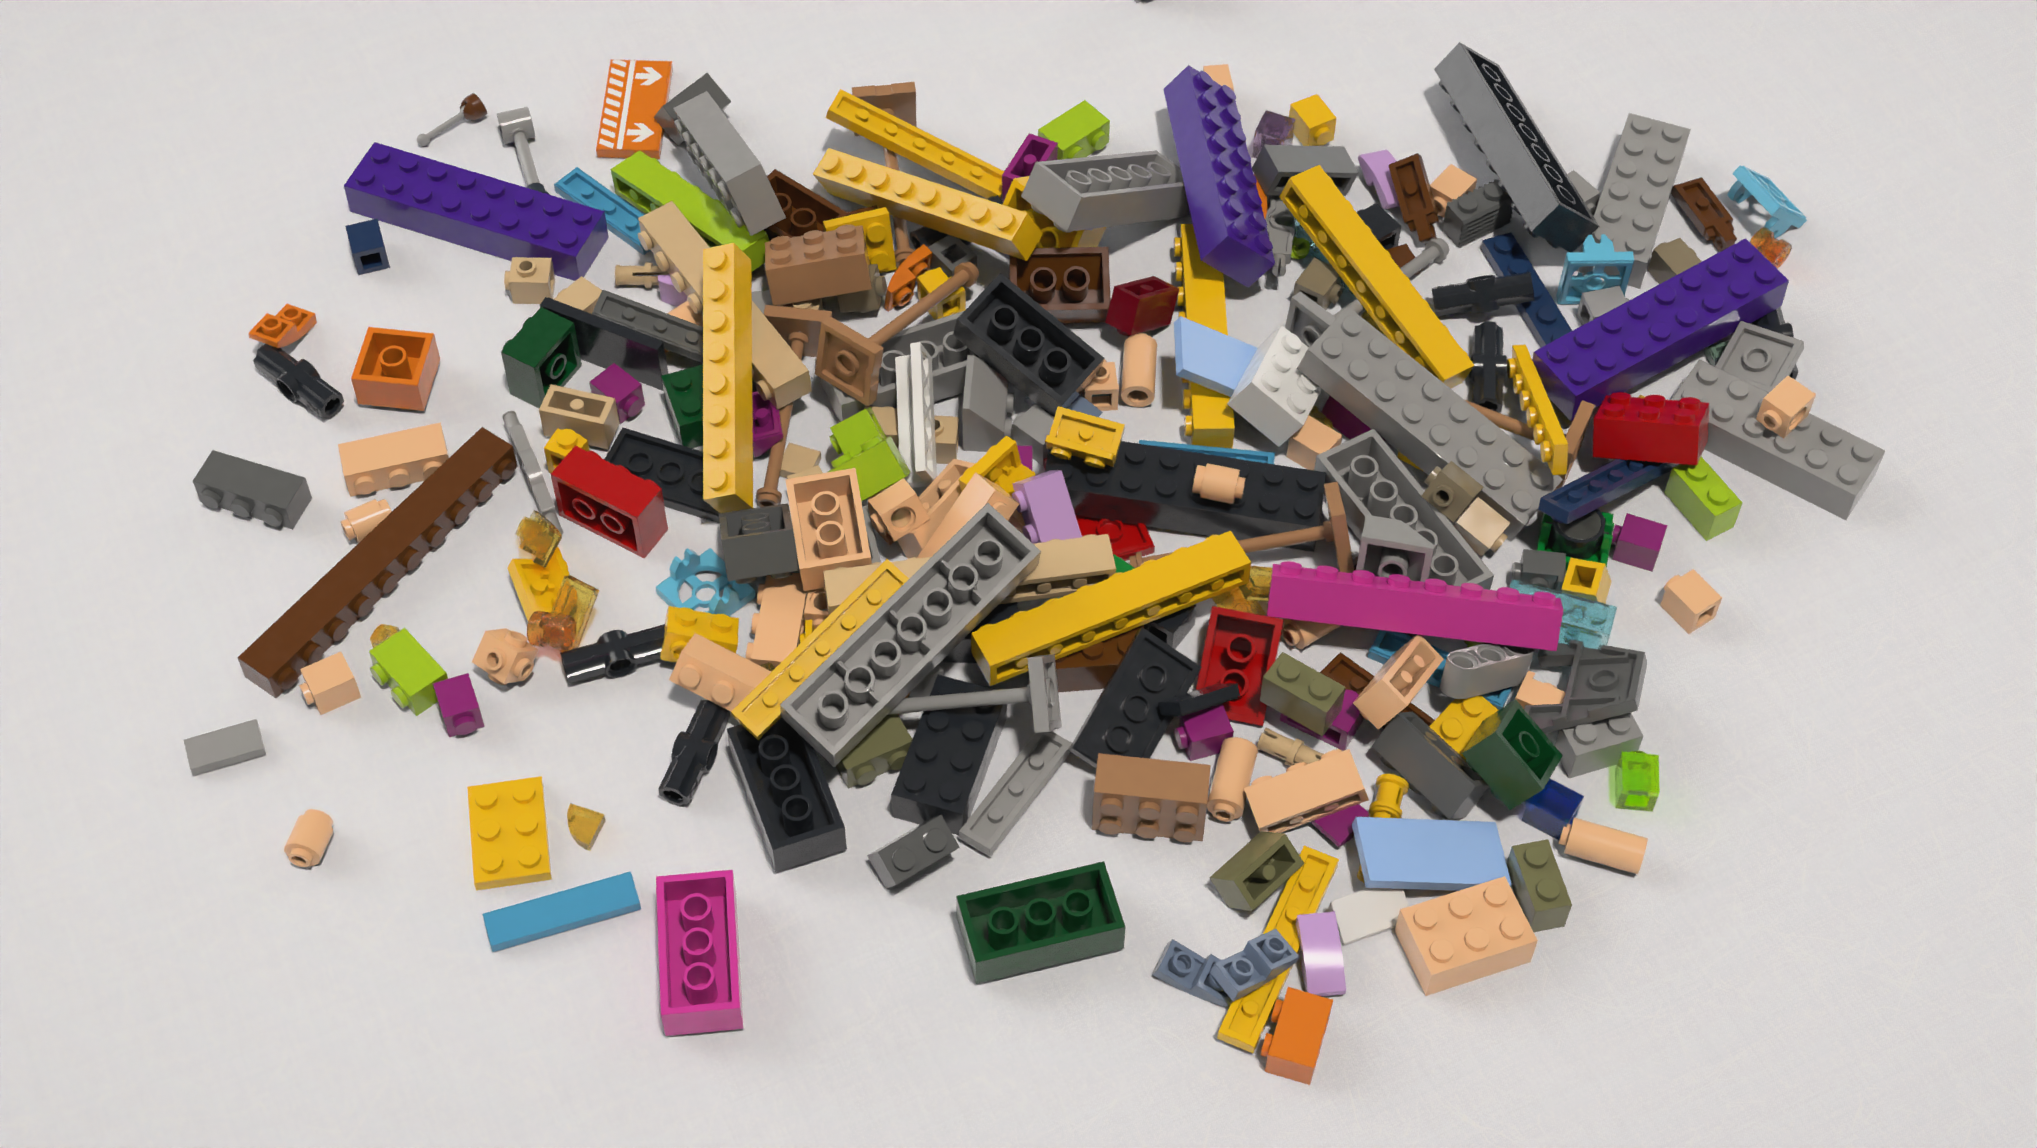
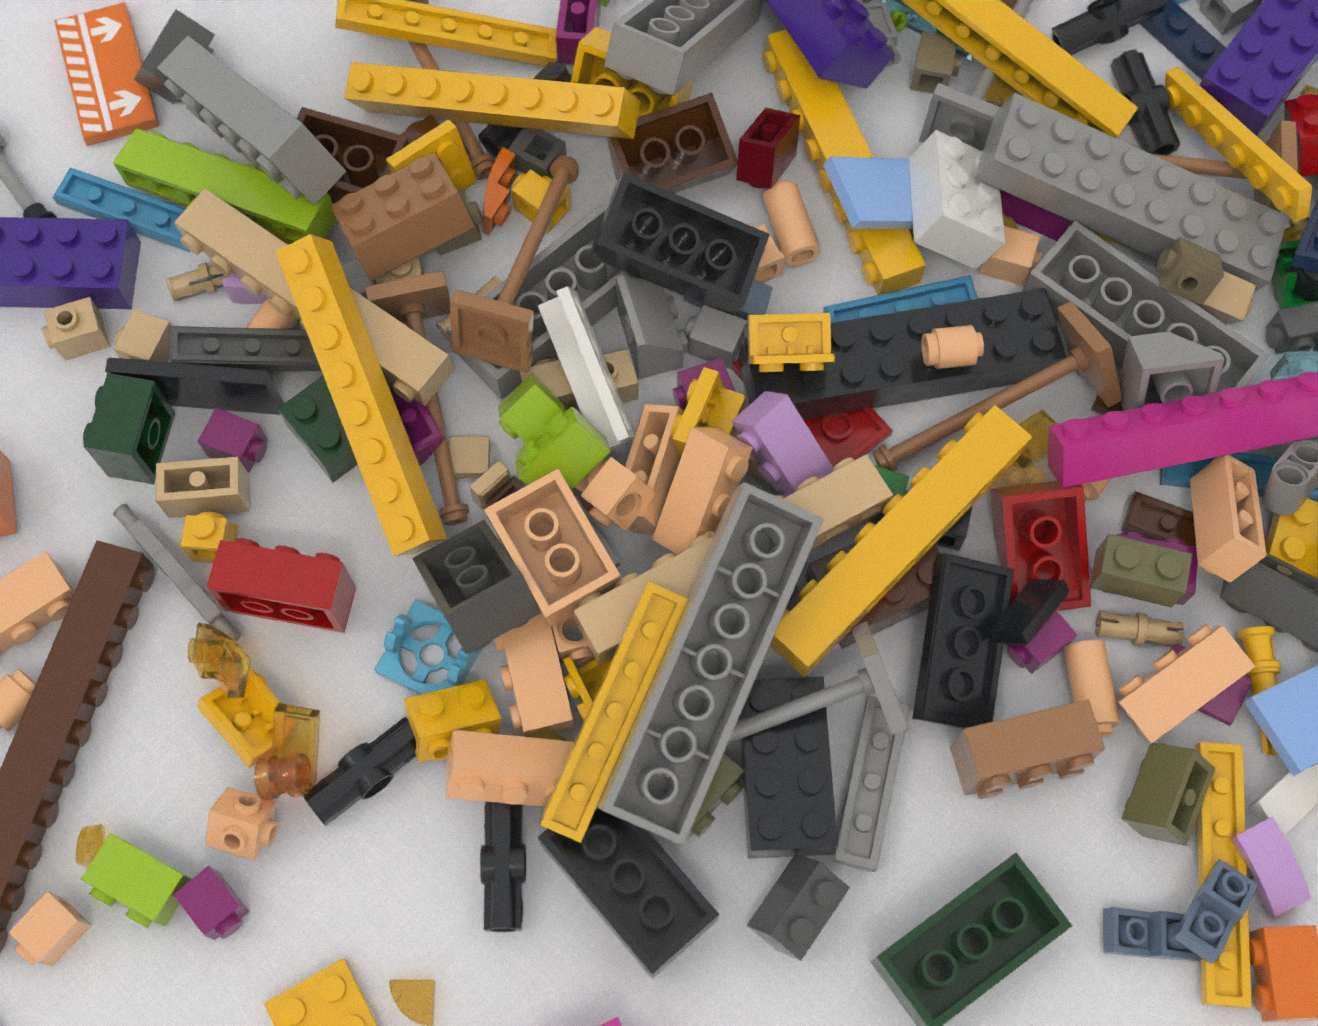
camera: 20 degrees left, 15 degrees up
black tile [604,427,720,524] -> none

